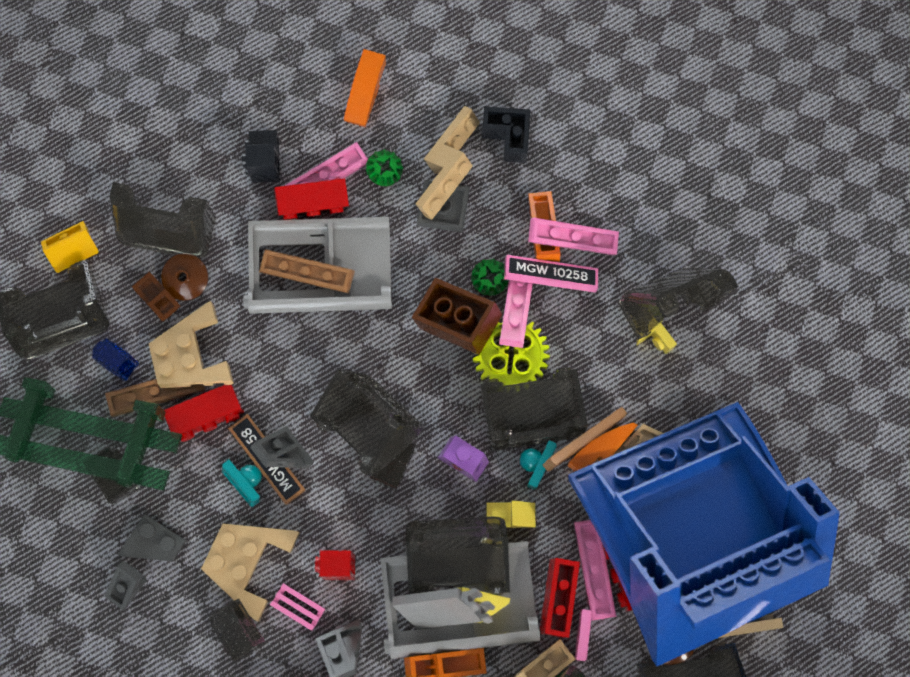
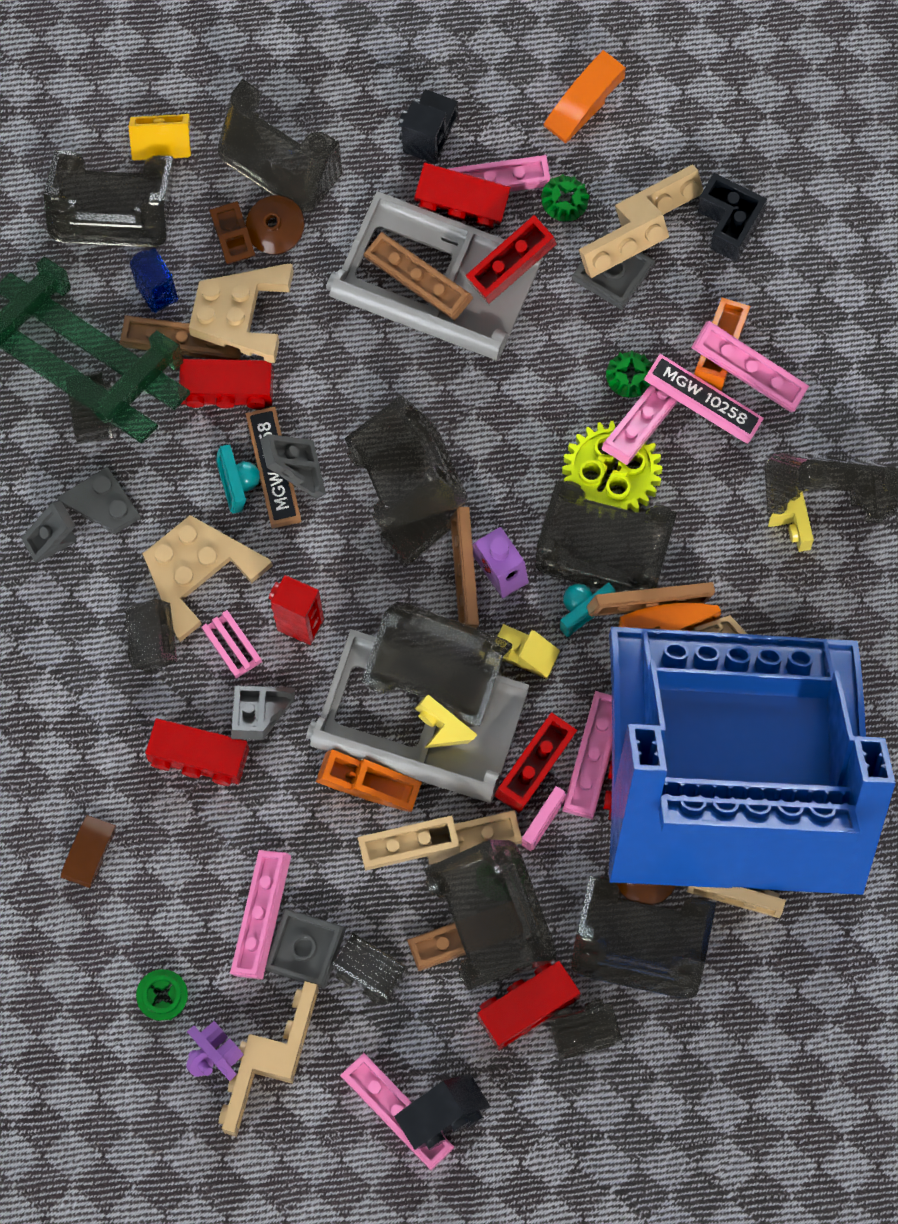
camera: 30 degrees right, 5 degrees down
light grey tile [392,588,495,629] -> none
reddish brown brick [412,278,502,355] -> none
none -> medium nougat tile [450,507,479,635]
none -> red brick [465,215,557,304]

